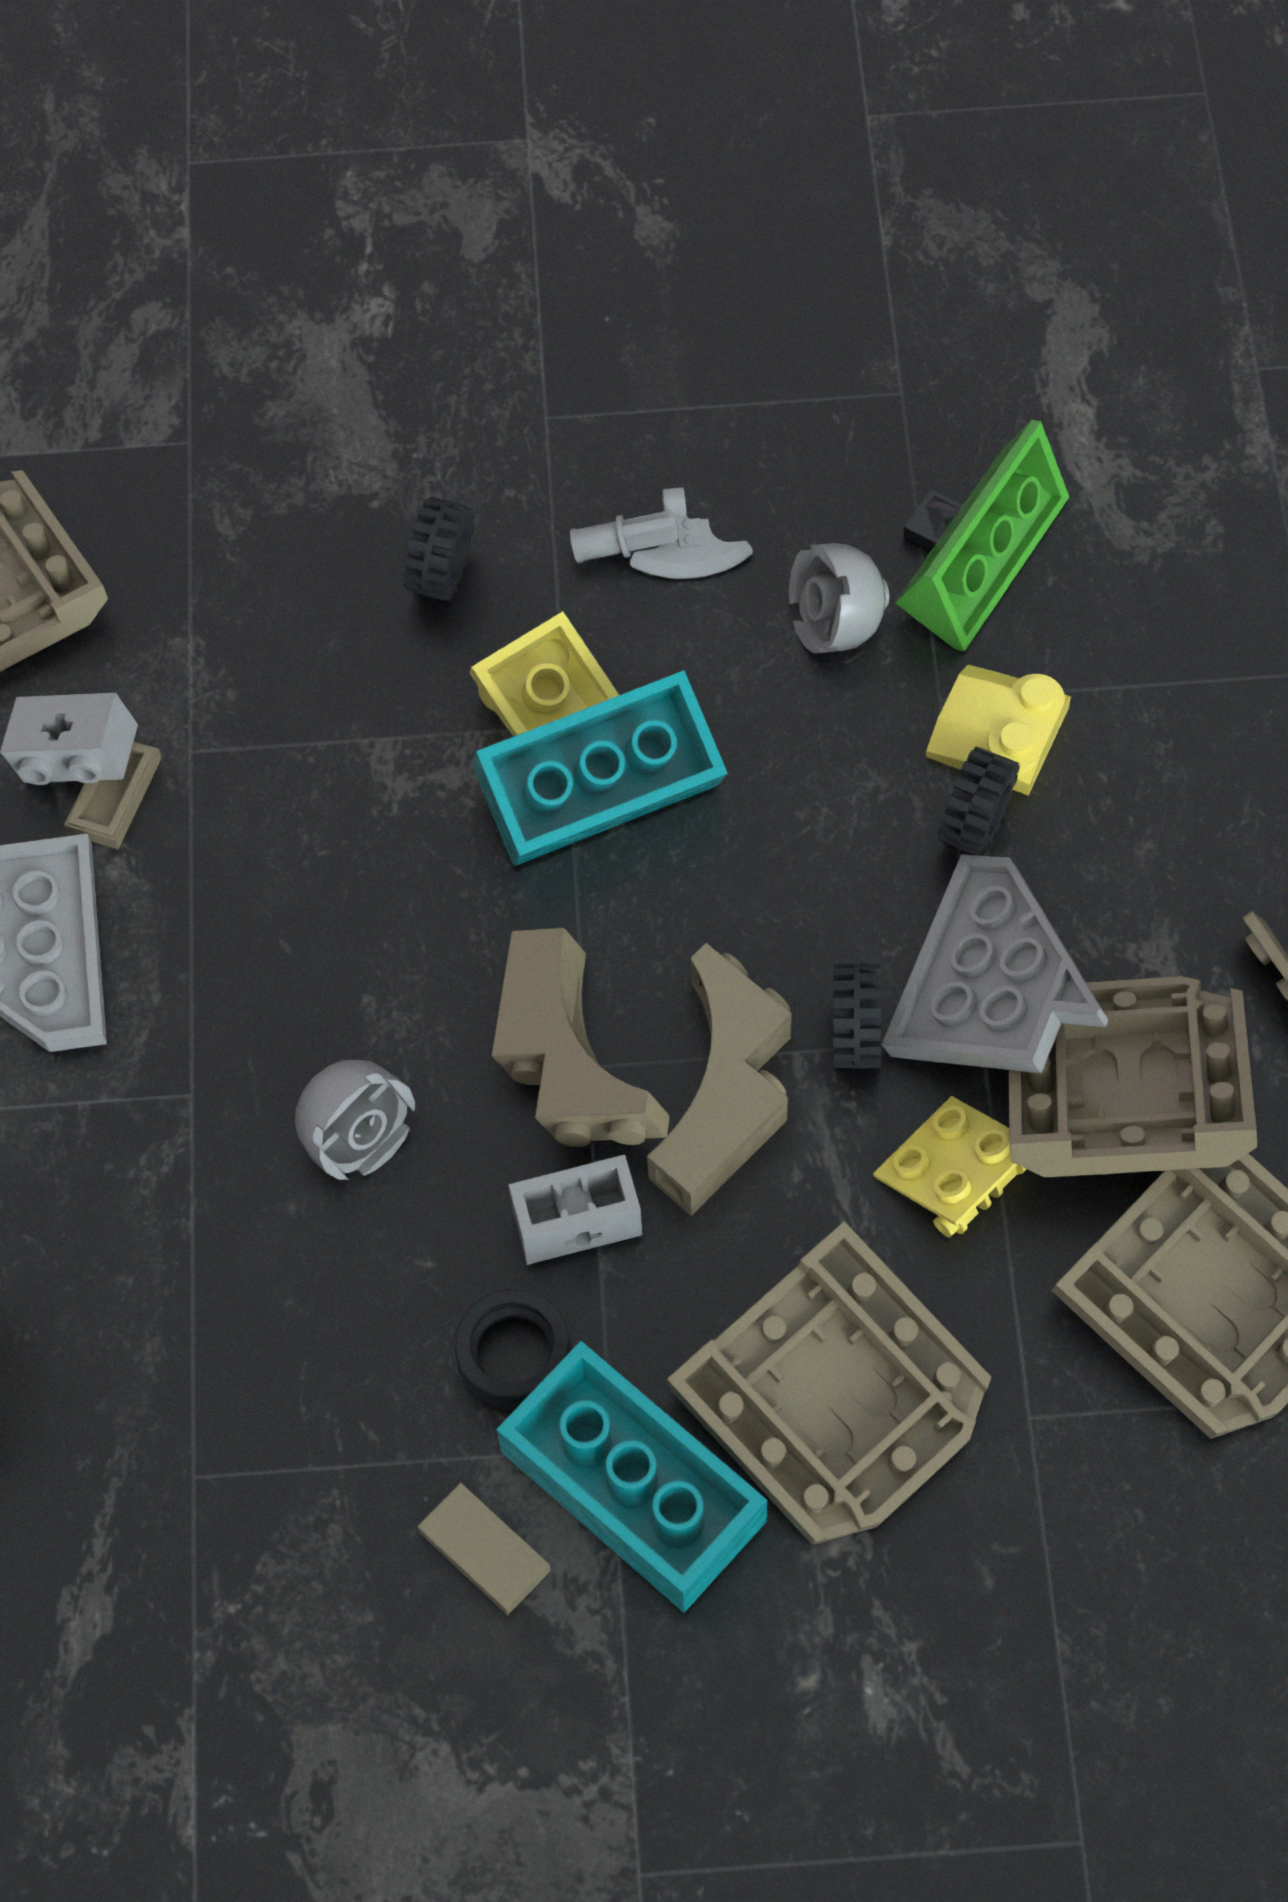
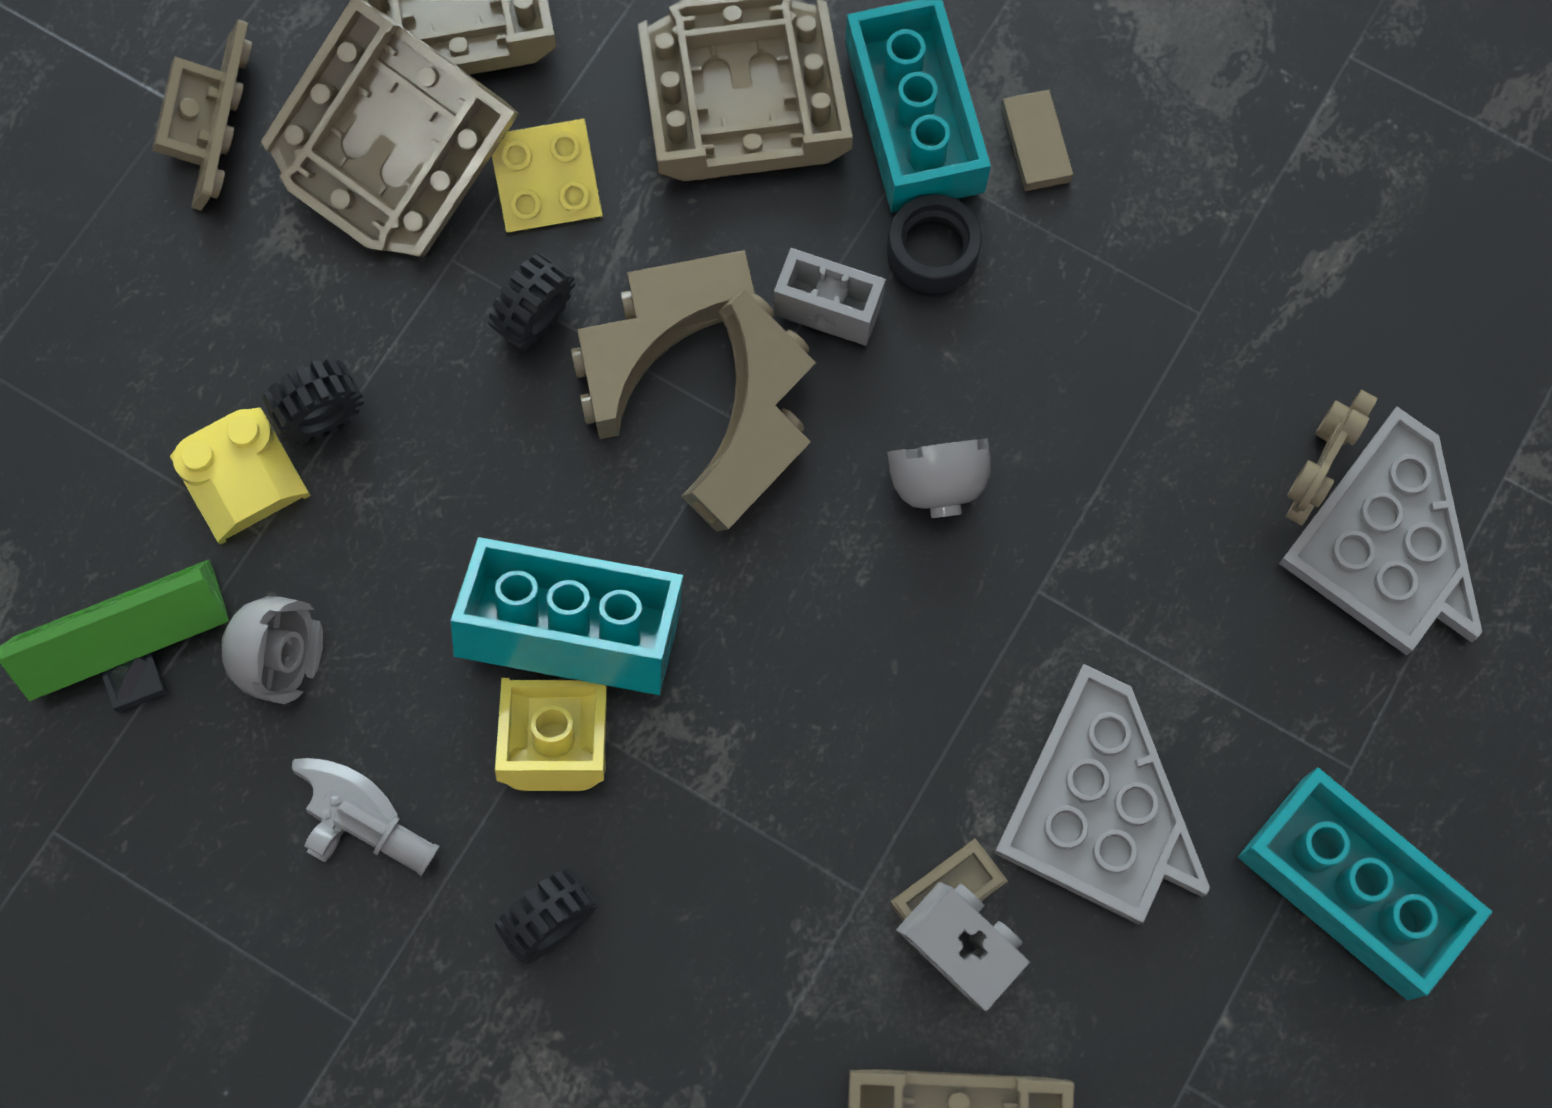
camera: 150 degrees left, 10 degrees up
light grey wing [881,855,1108,1073] -> none

